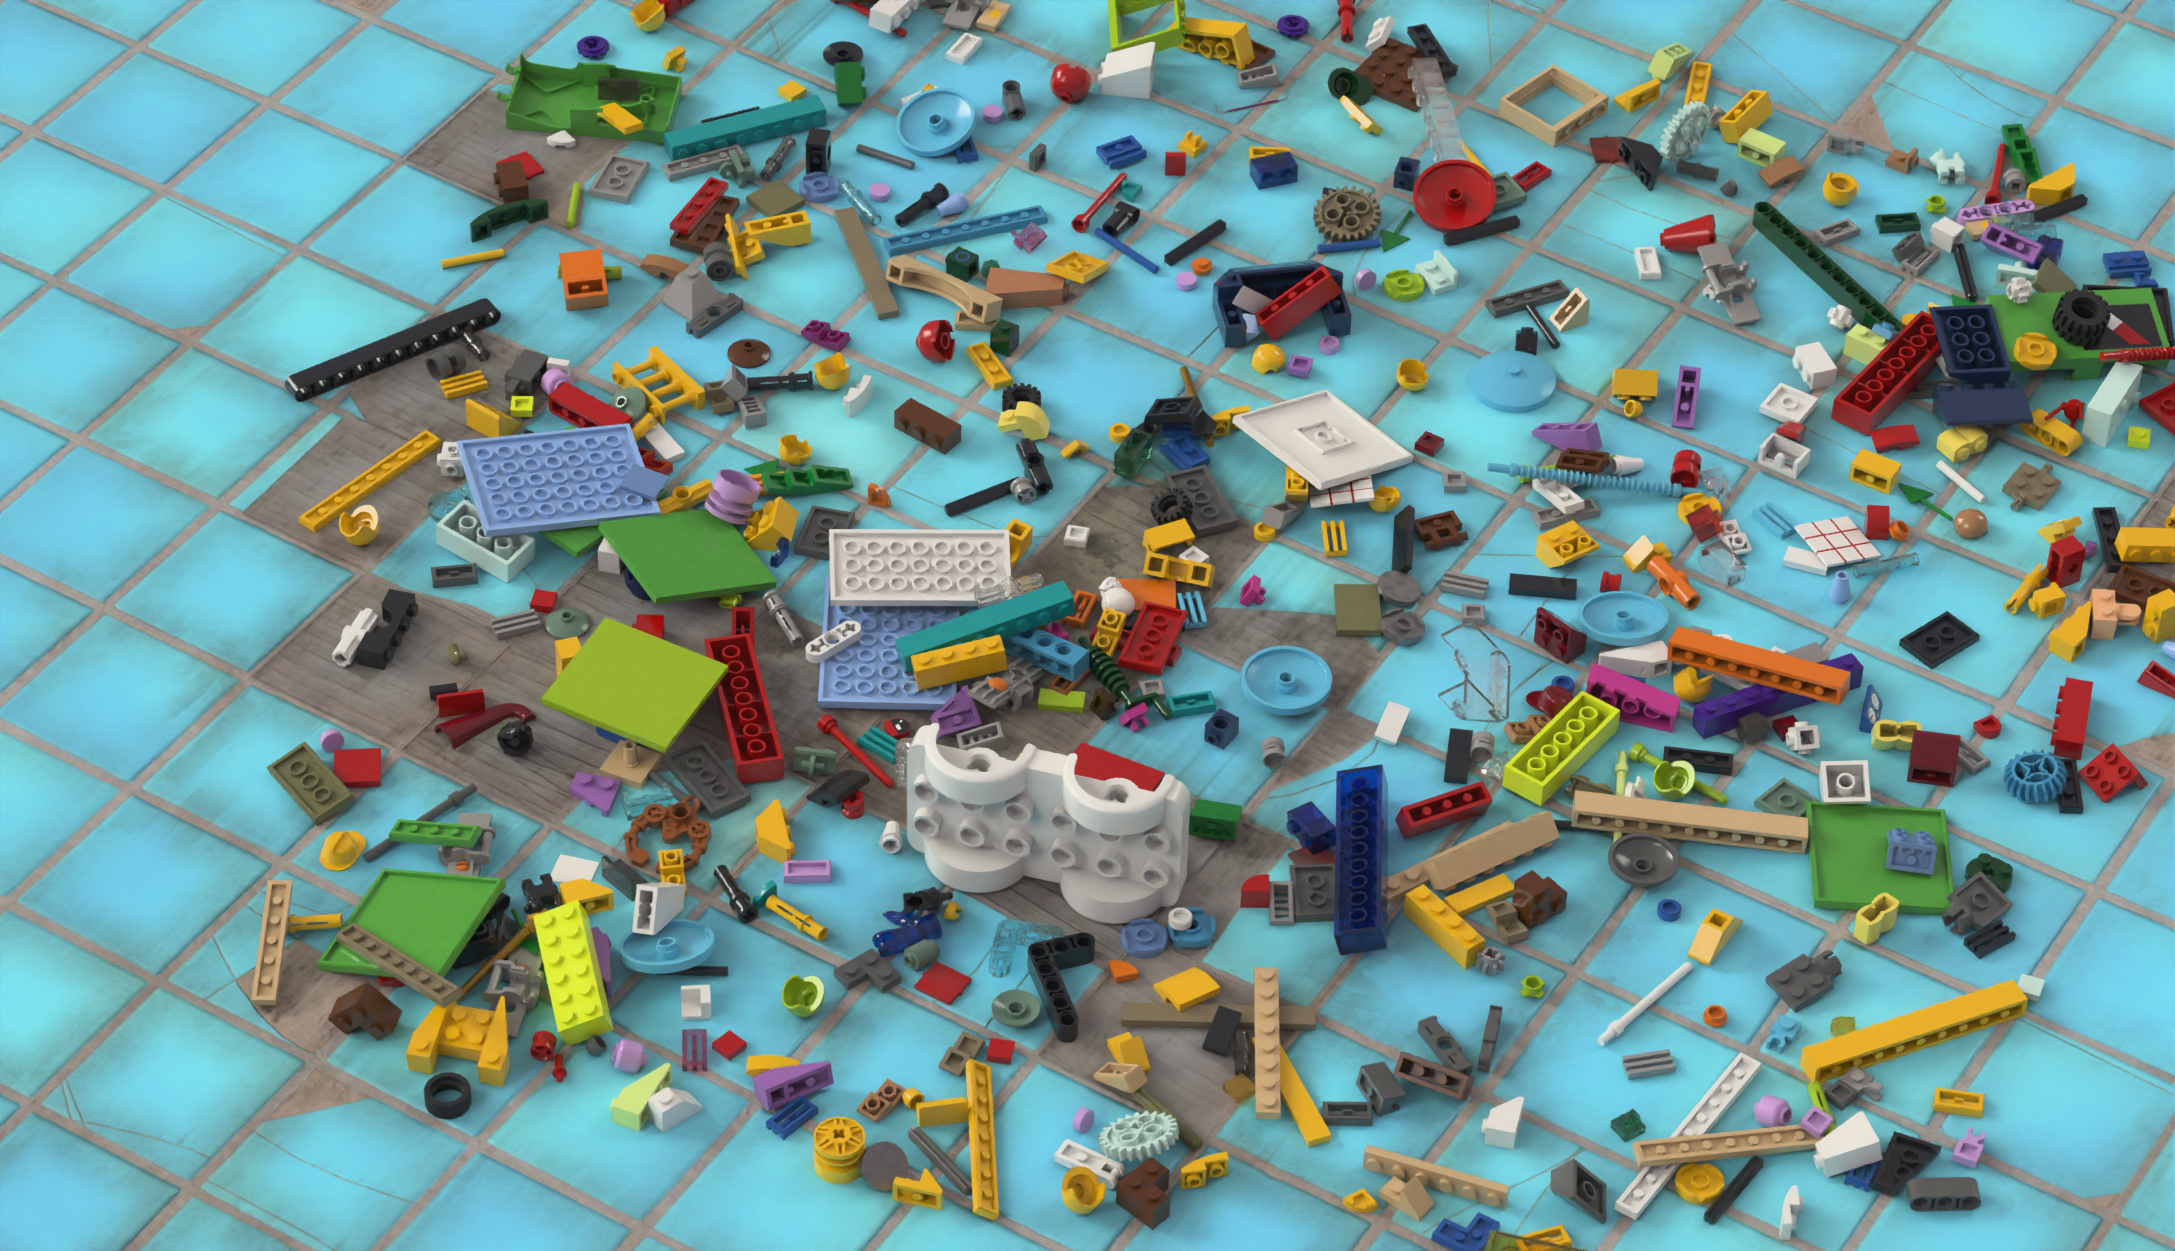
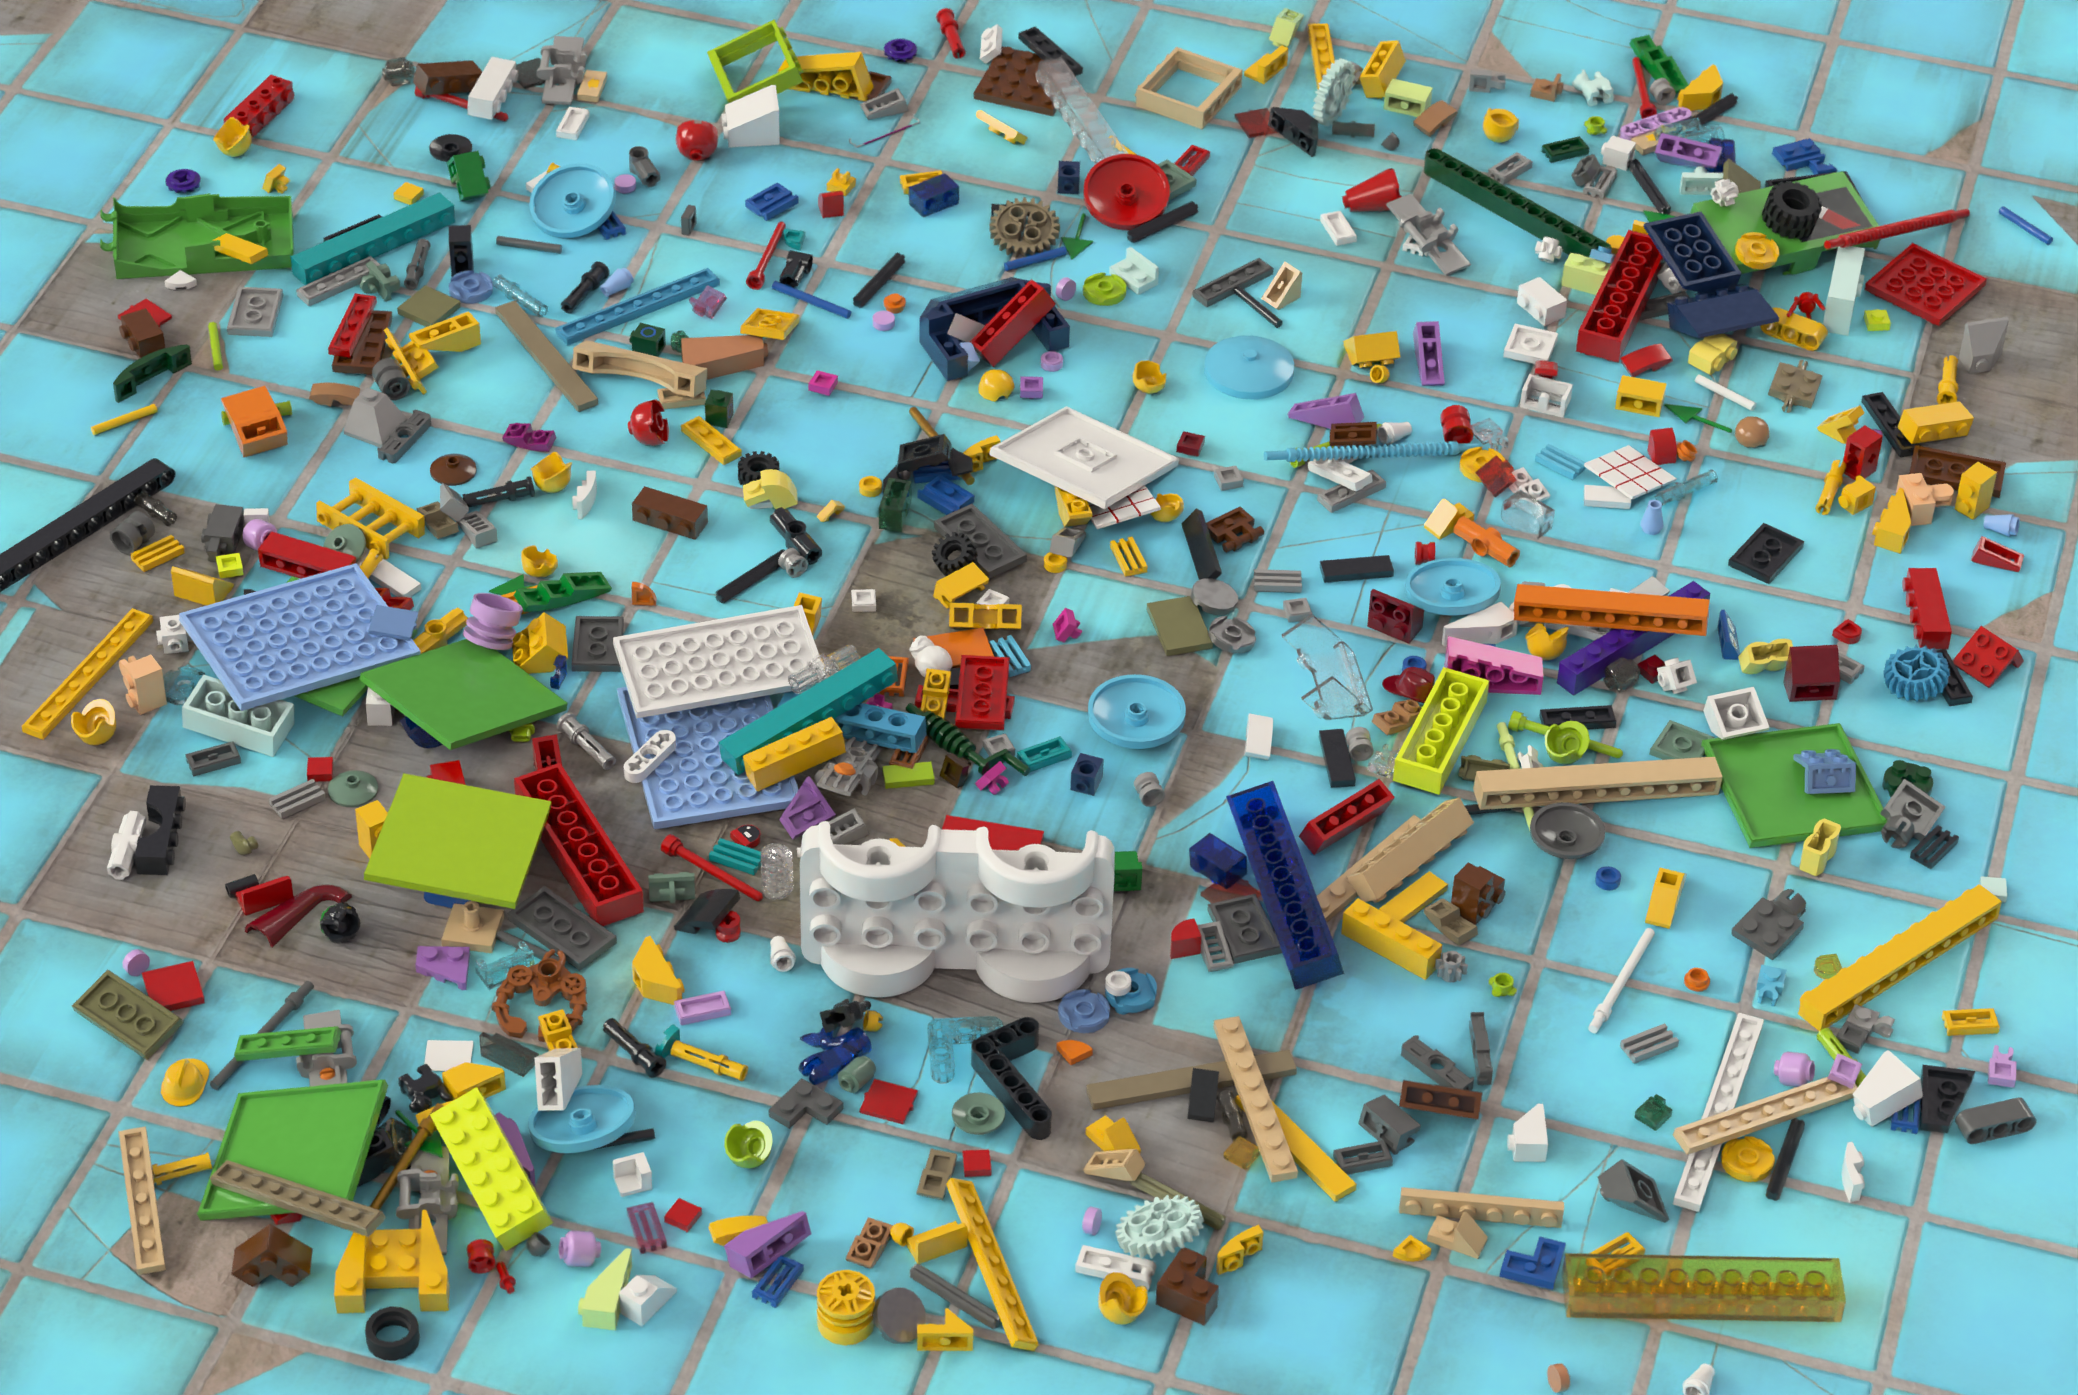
camera: 15 degrees left, 0 degrees up
clear smoke panel [597,78,641,101] -> none
lavender tile [869,183,890,202] -> none
yellow slope [1153,967,1220,1012] -> none
dark green piece [1327,67,1373,106] -> none
black bracket [1515,327,1538,356] -> none
yellow slope [1535,520,1600,568] -> none
none -> light nougat brick [119,655,167,715]
none -> dark pink plate [808,370,838,396]

